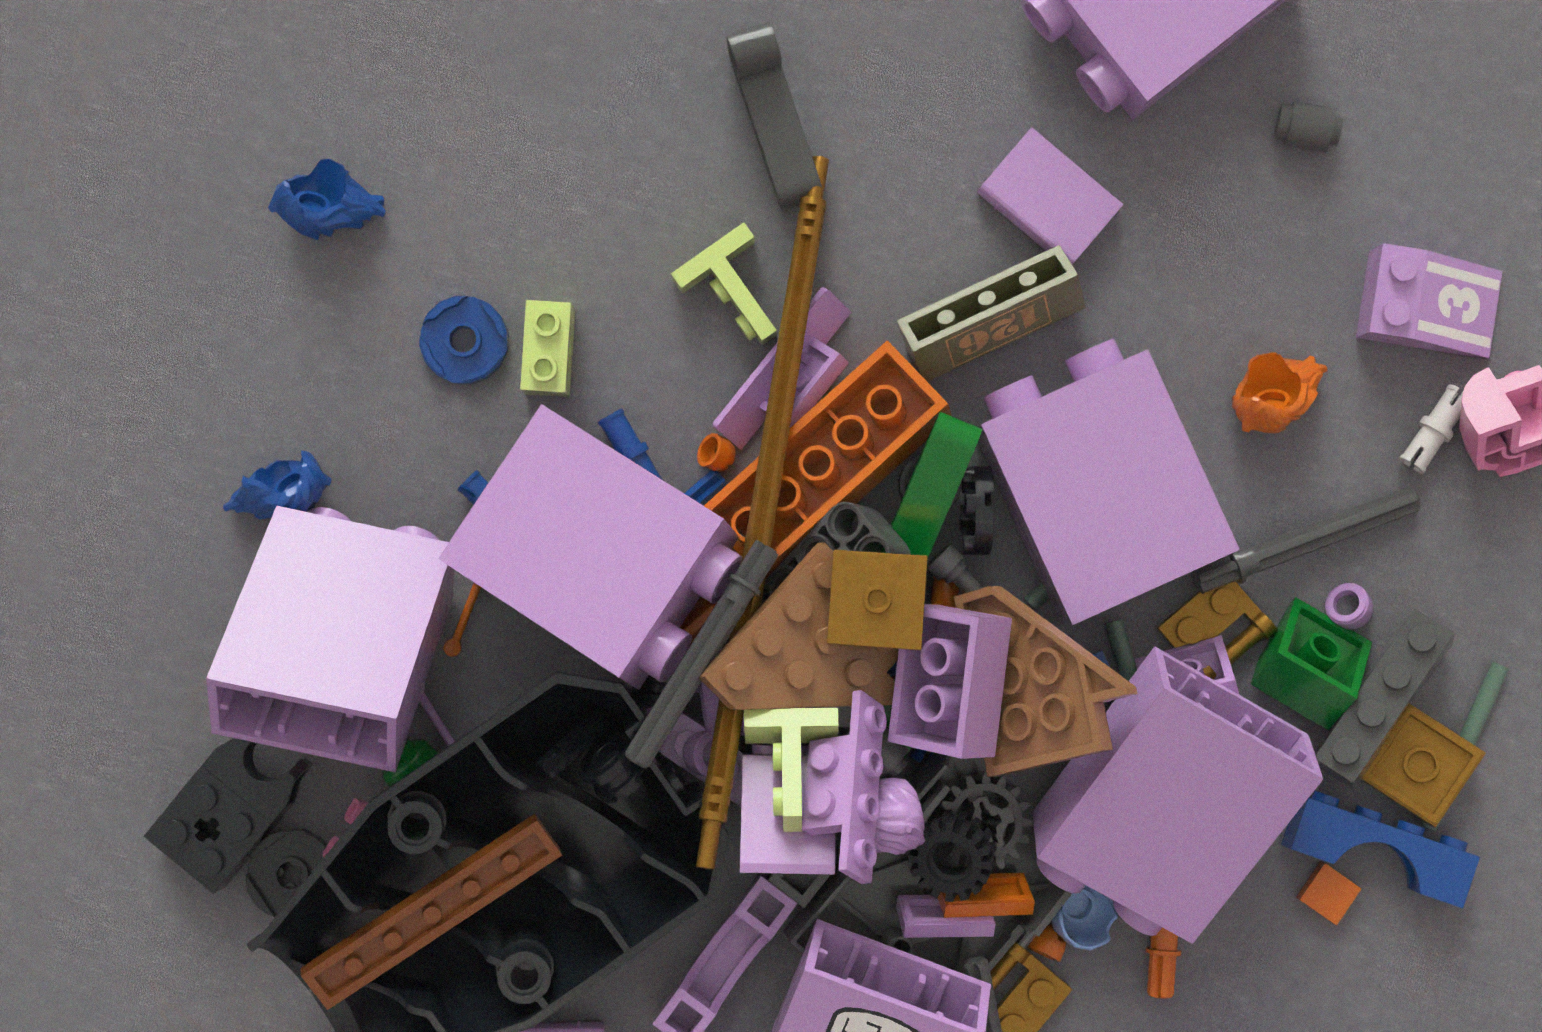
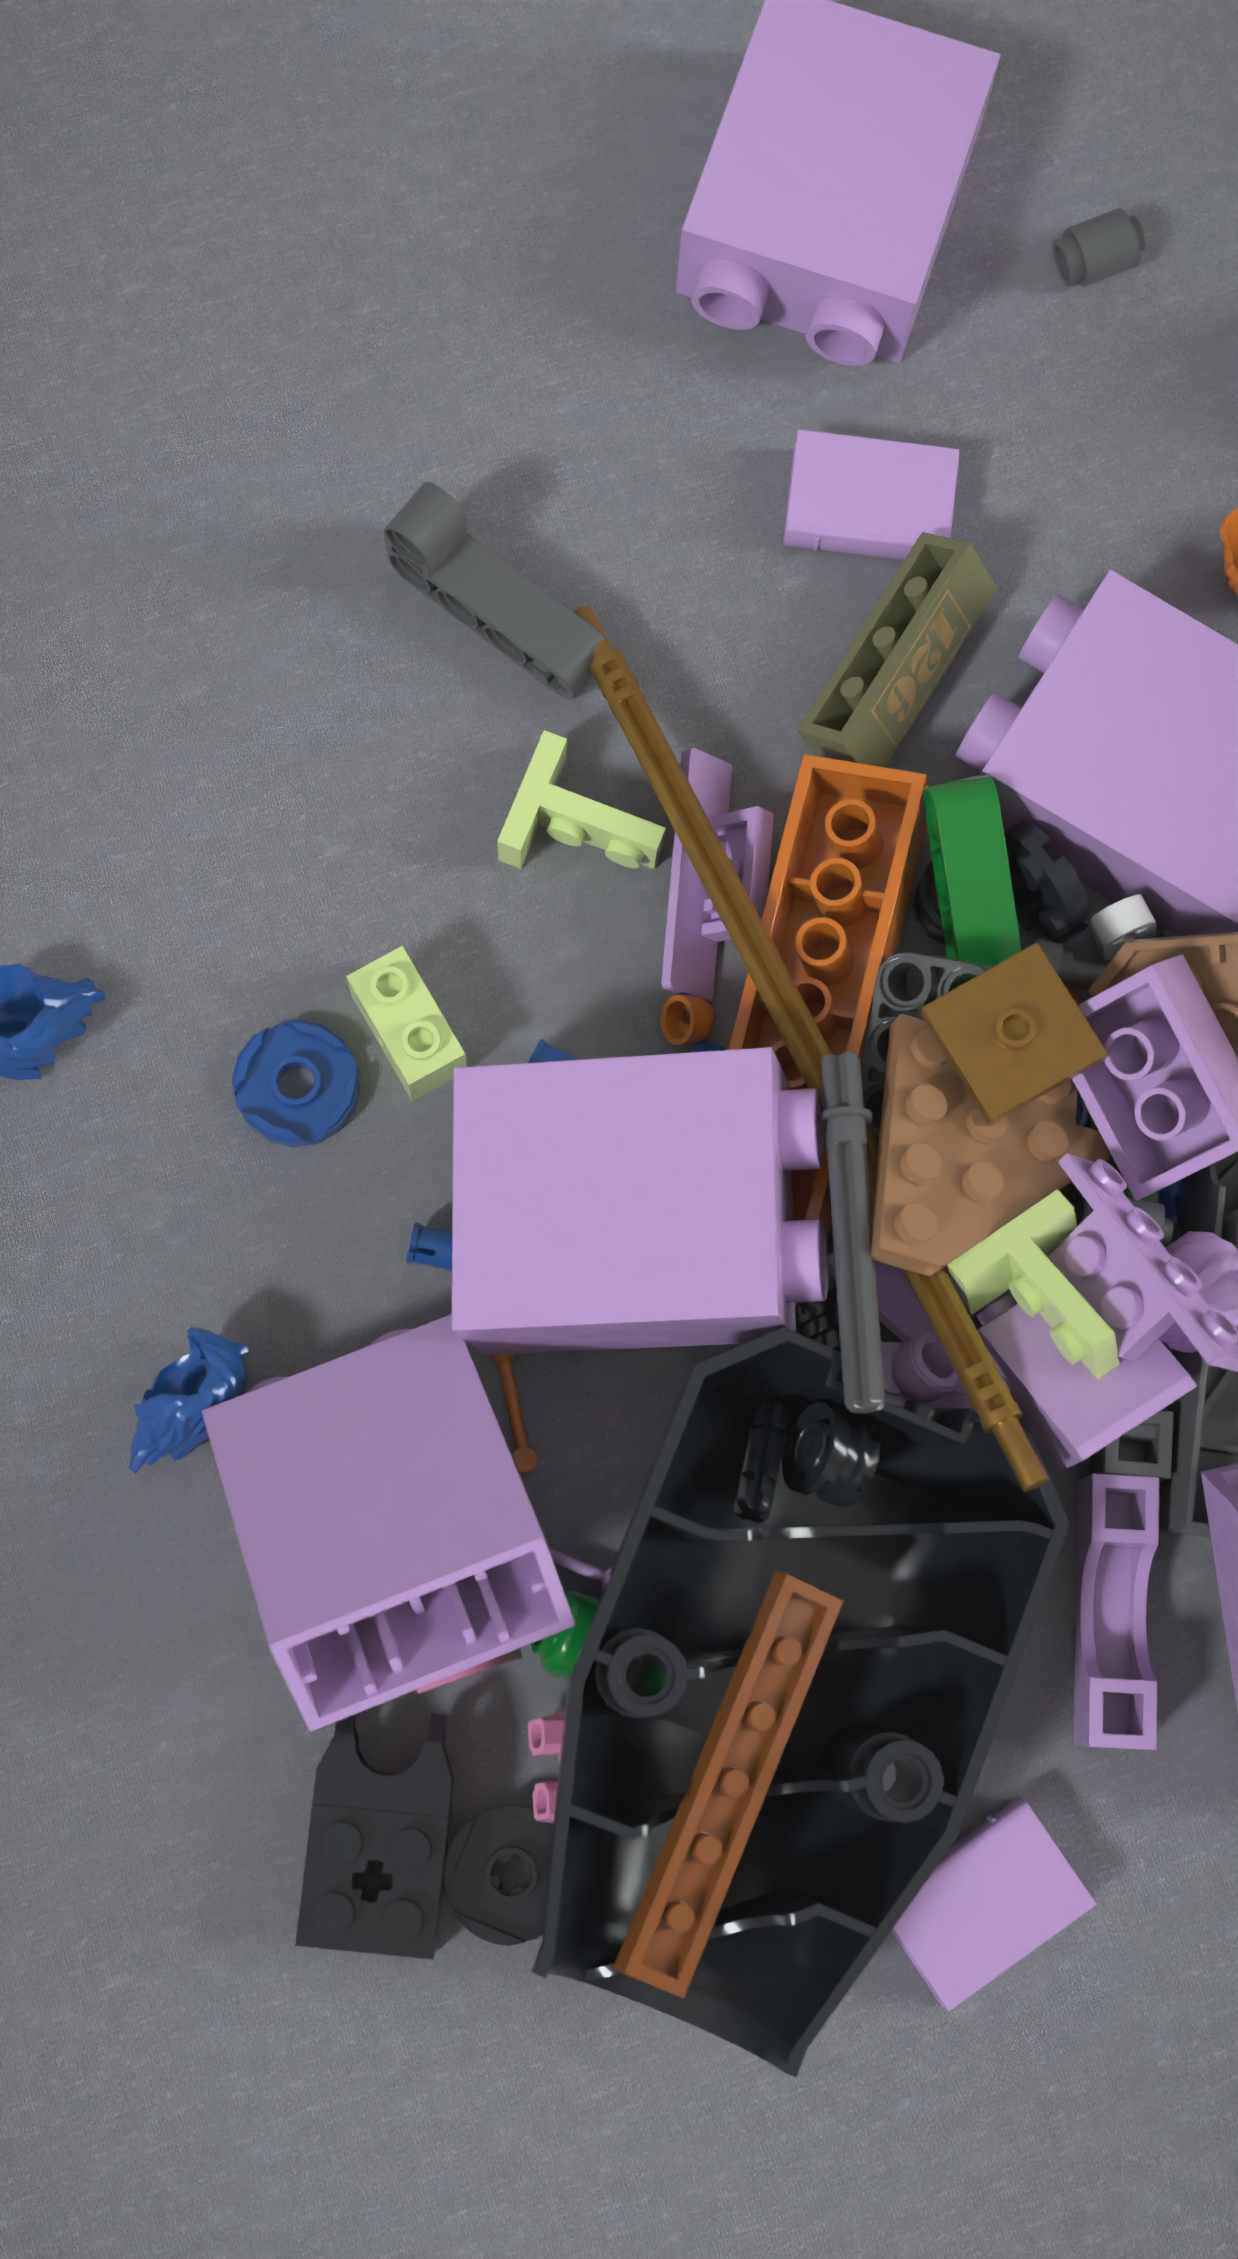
camera: 40 degrees left, 10 degrees down
none -> white beam [1090,894,1156,961]

